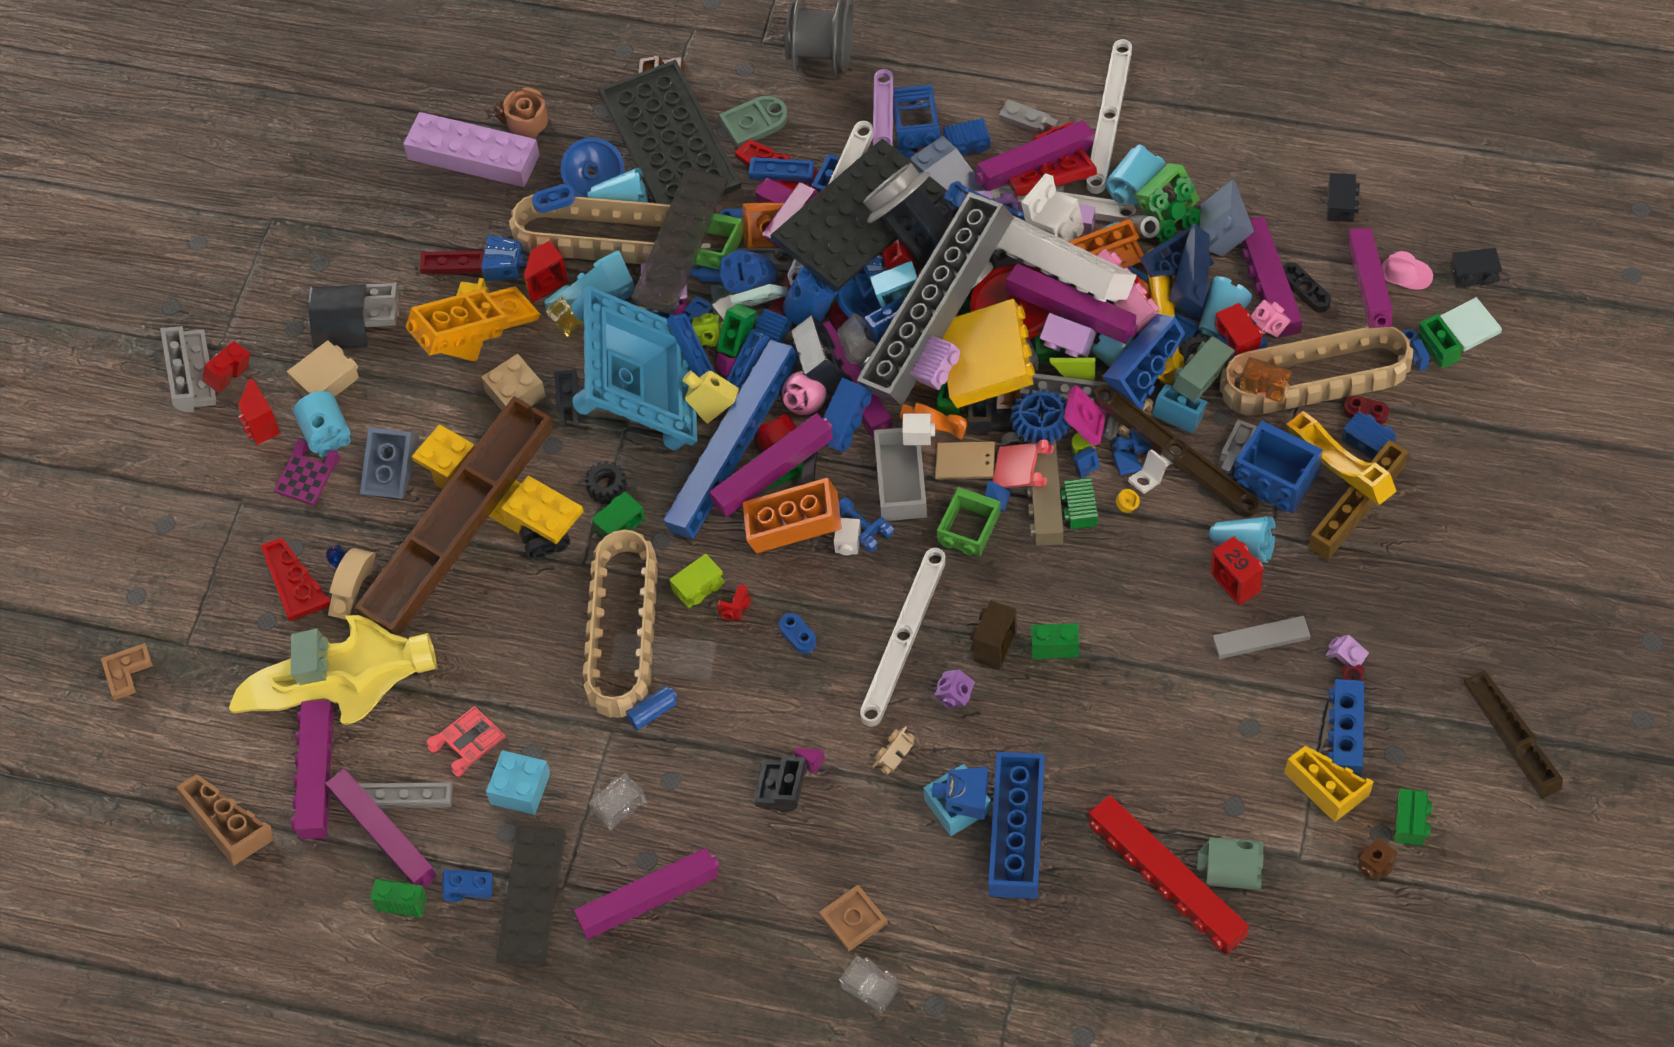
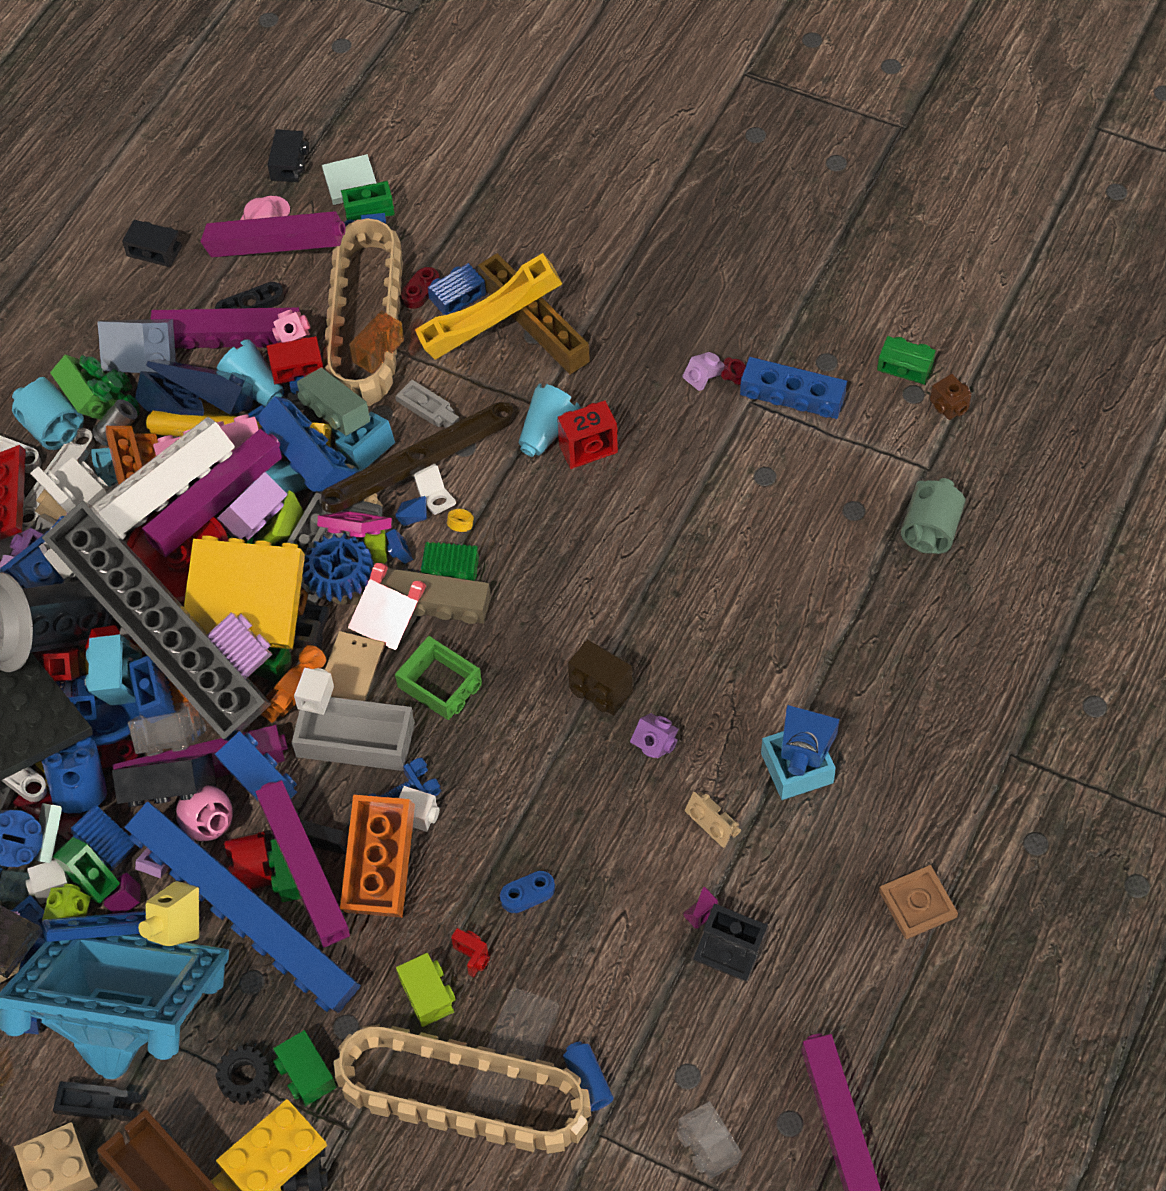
camera: 80 degrees left, 0 degrees up
blue tile [727,329,770,395] -> none
clear brick [840,956,899,1014] -> none
white beam [860,548,946,727] -> none
blue slope [985,481,1011,512] -> none
blue brick [989,752,1045,899] -> none
dark grey tile [1001,432,1024,447] -> none
green brick [1031,623,1079,659] -> none
red brick [1089,795,1249,954] -> none
blue plate [1112,431,1156,455] -> none
light grey tile [1213,616,1311,659] -> none
blue container [1233,420,1323,514] -> none
yellow wedge [1284,746,1374,822] -> none
dark brown slope [1464,670,1563,799] -> none

